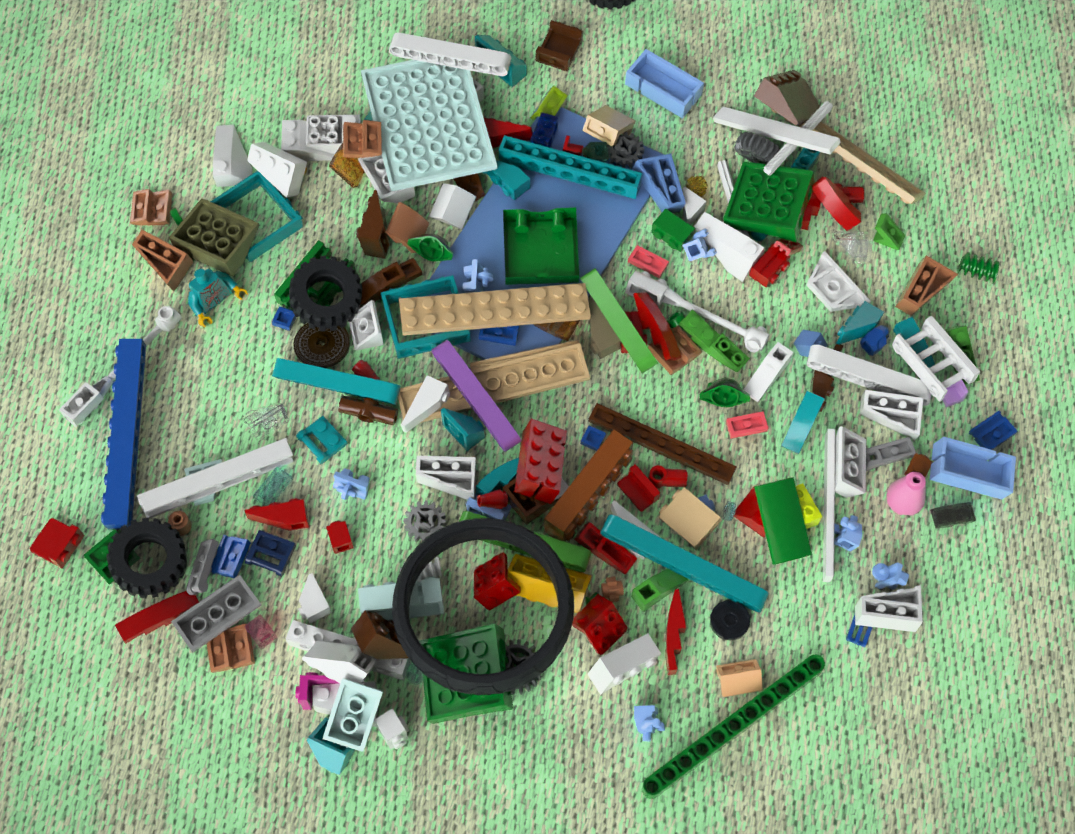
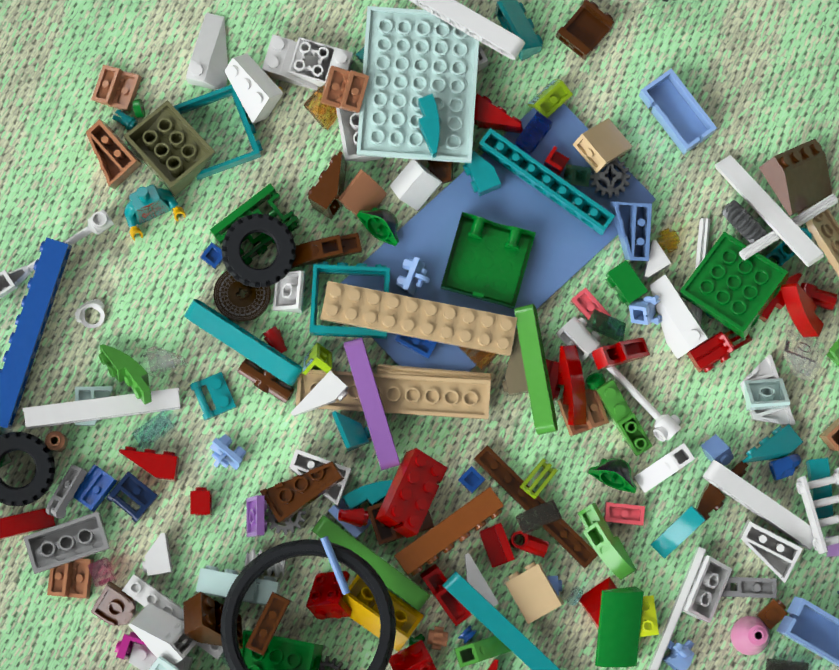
camera: 15 degrees right, 15 degrees up
none -> white piece [75,299,105,328]
none -> tile [91,581,136,626]
none -> bright green slope [99,344,152,405]
none -> teal pin [112,109,138,130]
none -> reddish brown tile [245,592,291,656]
none -> medium lavender plate [246,496,267,537]
none -> reddish brown wing [260,462,344,524]
none -> lime panel [302,342,332,375]
none -> medium blue bar [320,536,350,595]
none -> teal slope [418,93,440,158]
none -> blue bush [458,625,477,644]
none -> clear smoke slope [516,500,562,534]
none -> lime tile [520,458,558,499]
none -> bright green slope [578,503,636,580]
none -> clear green slope [586,309,626,342]
none -> red slope [591,337,650,370]
none -> light aqua slope [744,378,790,411]

